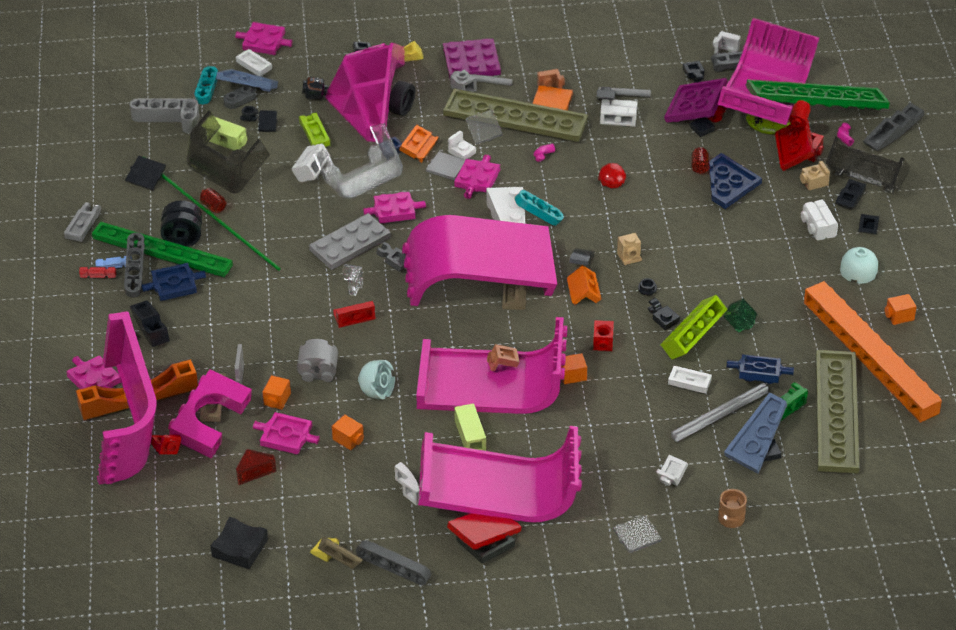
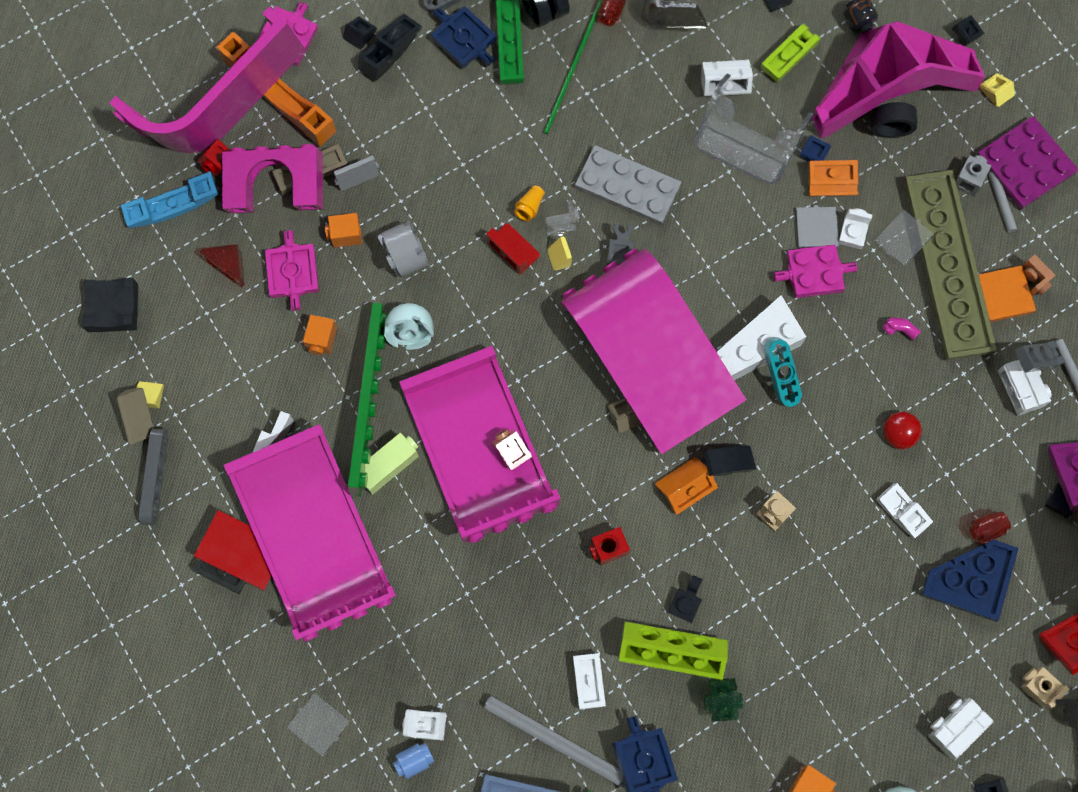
camera: 65 degrees right, 30 degrees up
dark pink plate [363,192,426,223] -> none
orange brick [561,353,587,384] -> none
black plate [638,278,657,296] -> none
black slope [835,179,866,210] -> none
none -> dark azure slope [121,172,218,228]
none -> green plate [348,303,388,497]
none -> medium blue brick [393,743,434,779]
none -> light orange cone [514,185,545,222]
none -> light yellow slope [548,236,572,271]
none -> white slope [876,483,933,538]

